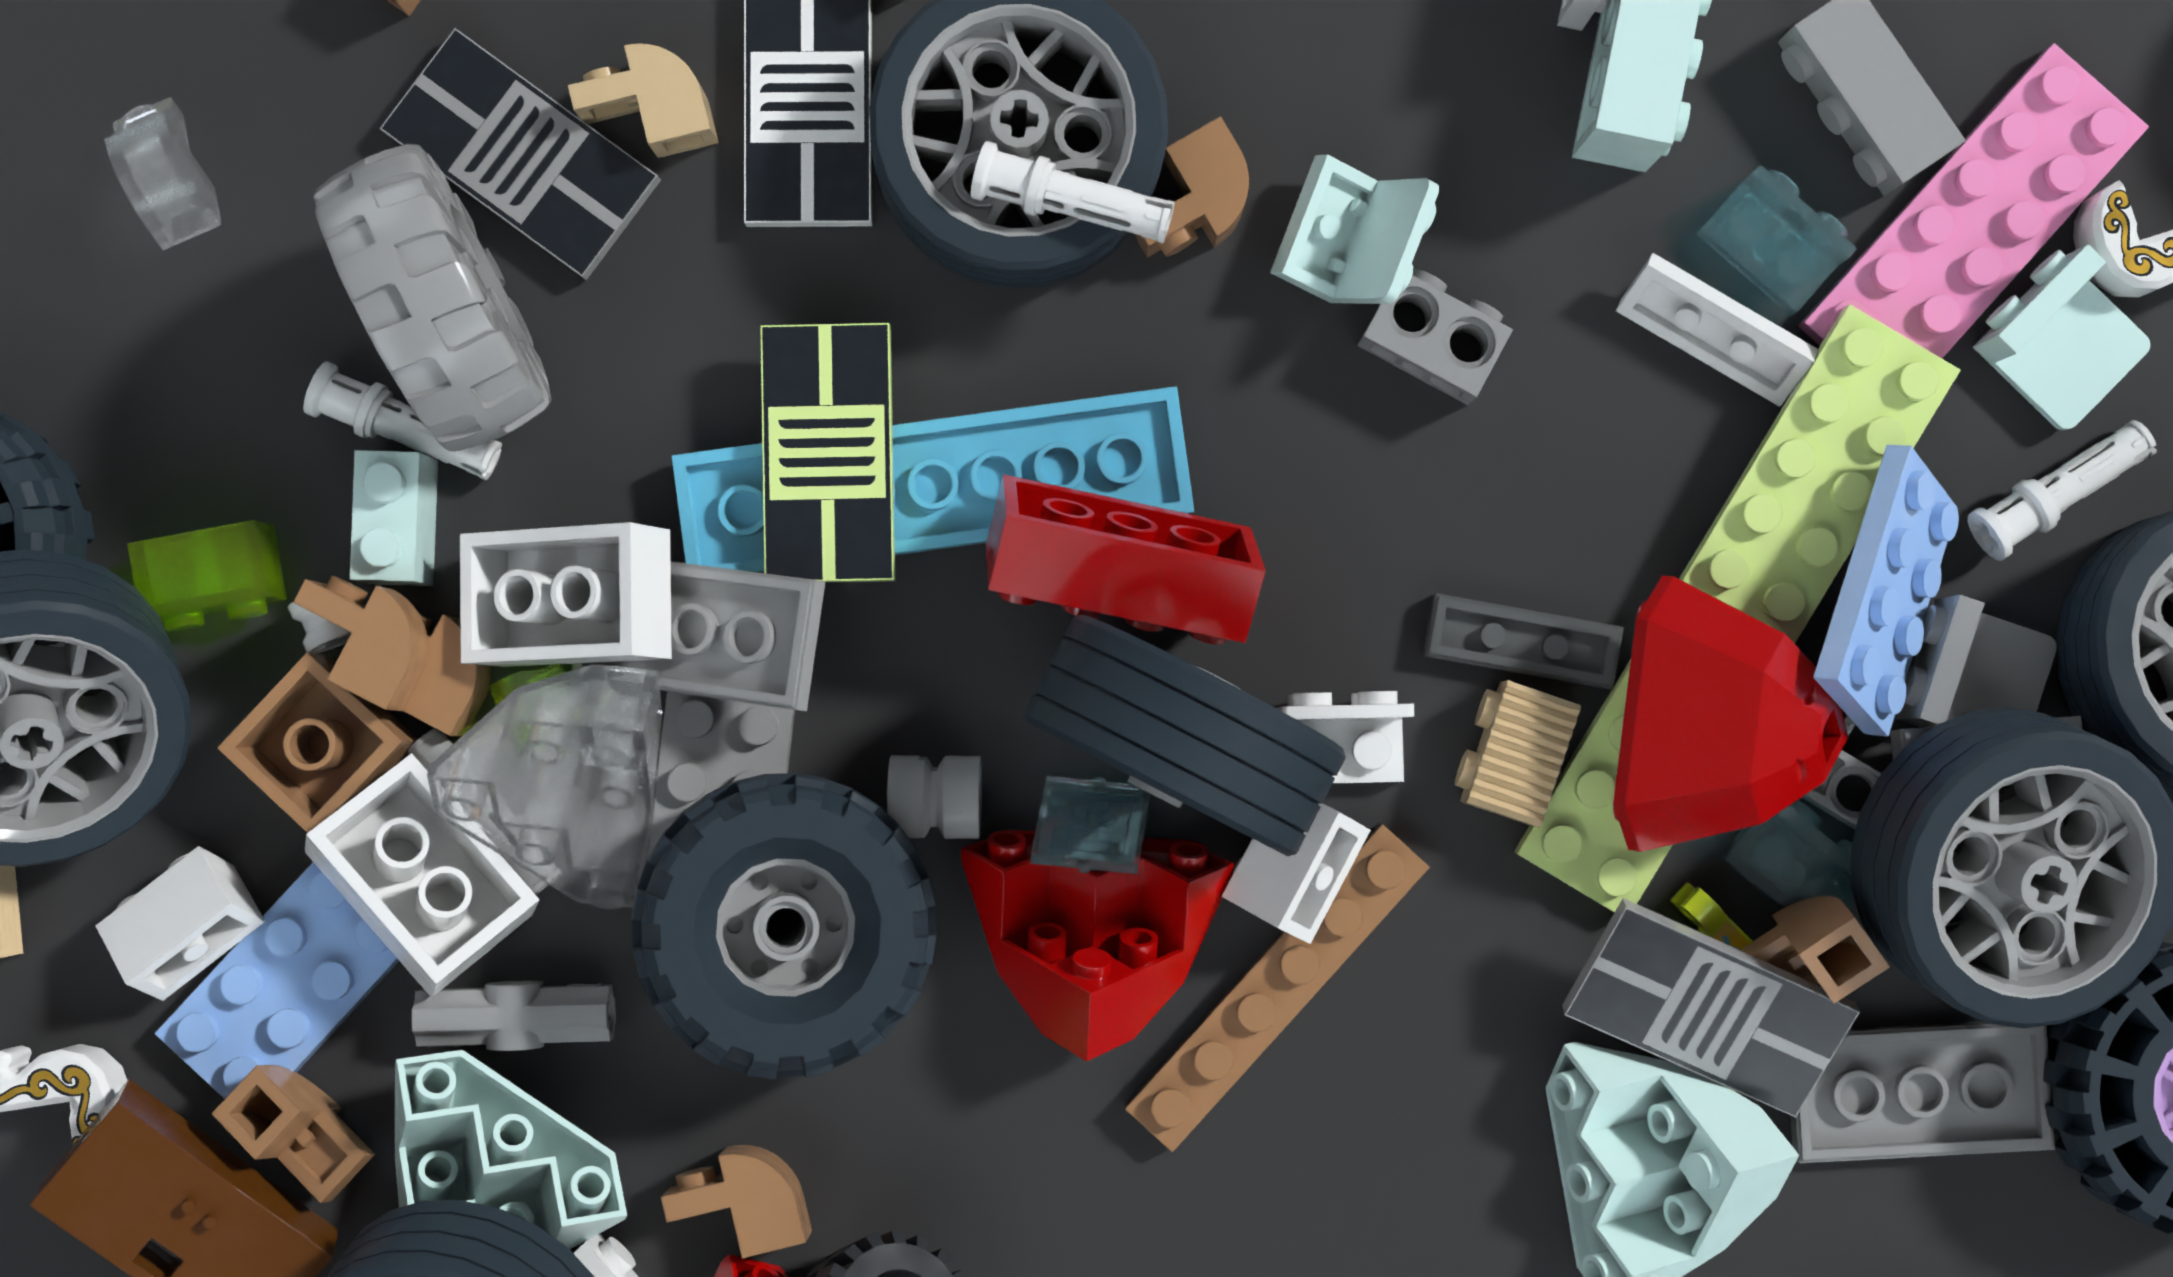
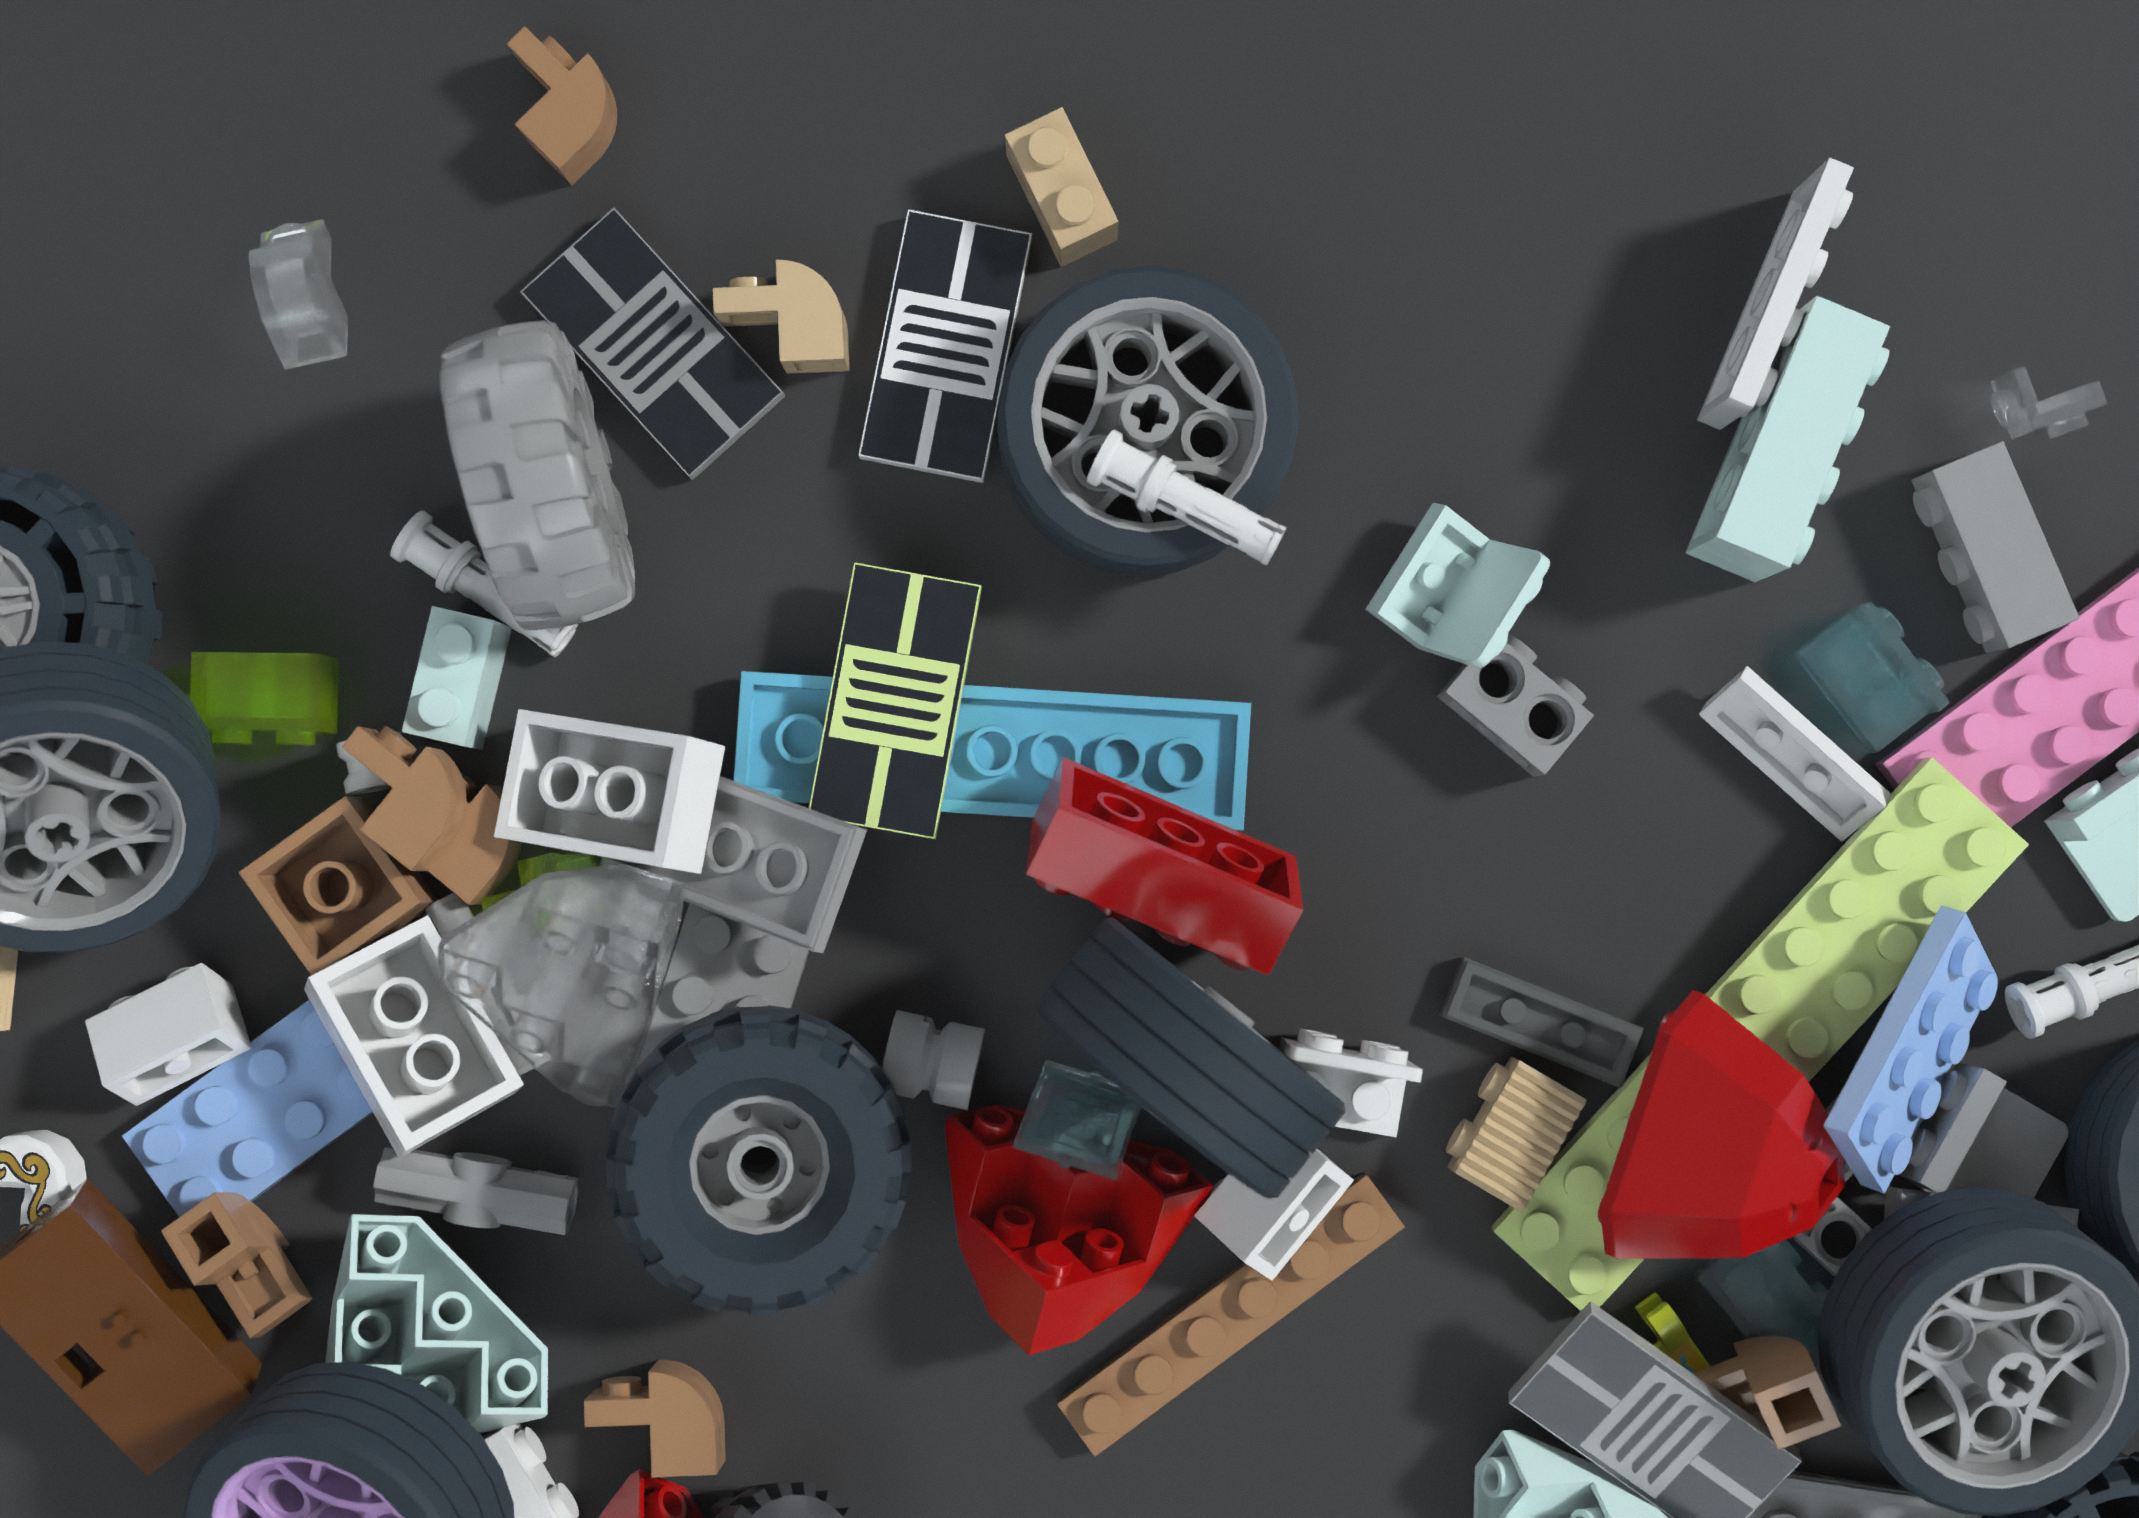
camera: 15 degrees right, 0 degrees up
medium nougat brick [1135,116,1249,258] -> none

